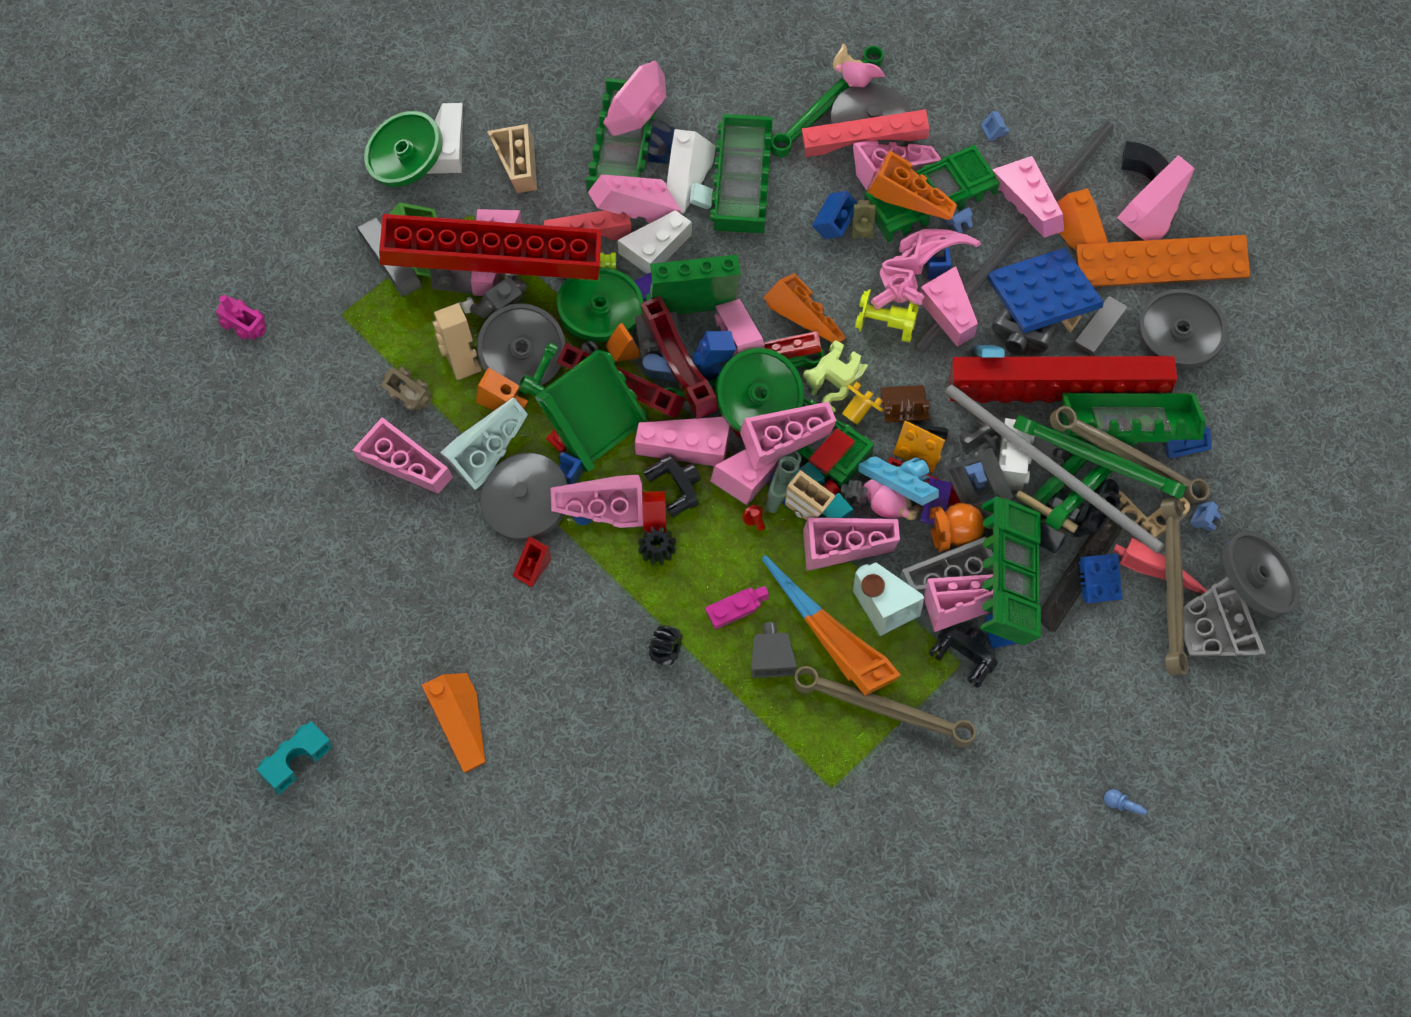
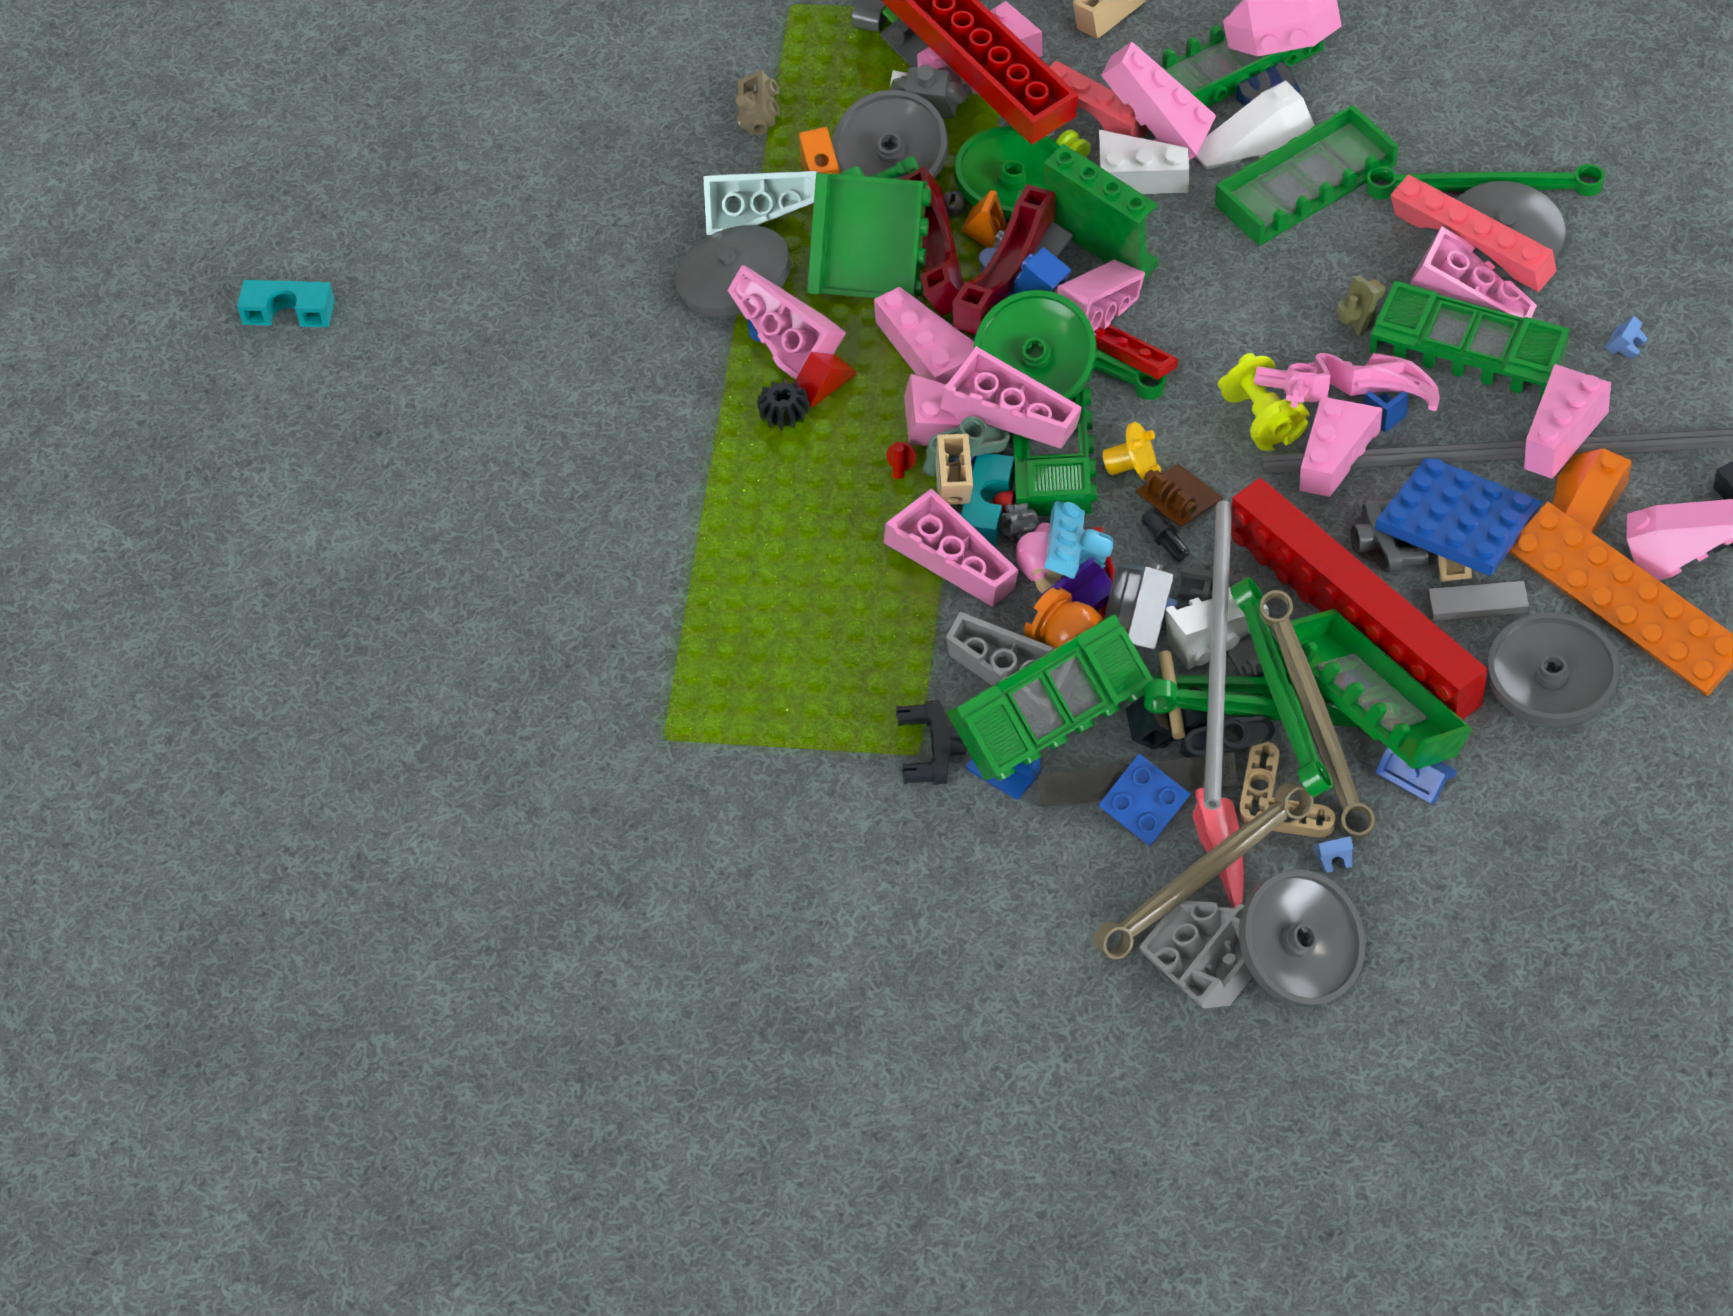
camera: 55 degrees right, 10 degrees down
bright pink wedge [353,417,453,494] -> none
orange wedge [422,673,486,773] -> none
tan wedge [432,303,481,380] -> none
red slope [513,537,551,587] -> none
blue panel [559,452,583,484] -> none
black connector [643,455,701,518] -> none
black gear [649,625,683,665] -> none
light aqua tile [690,182,713,209] -> none
dark pink hinge [705,586,769,630] -> none
dark grey torso [751,622,796,678] -> none
orange plate [762,555,901,696] -> none
orange wedge [763,273,846,343] -> none
dark tan piece [794,666,976,748] -> none
yellowish green animal [803,340,868,413] -> none
red tile [809,428,855,475] -> none
blue brick [812,191,857,239] -> none
bright pink hair [833,44,885,88] -> none
light aqua slope [853,563,924,636] -> none
copper piece [861,574,885,597] -> none
orange wedge [867,150,957,220] -> none
light orange hinge [893,421,945,474] -> none
bright pink wedge [924,574,993,632] -> none
medium blue tile [944,207,973,233] -> none
medium azure tile [974,345,1005,357] -> none
medium blue bar [1104,789,1147,815] -> none

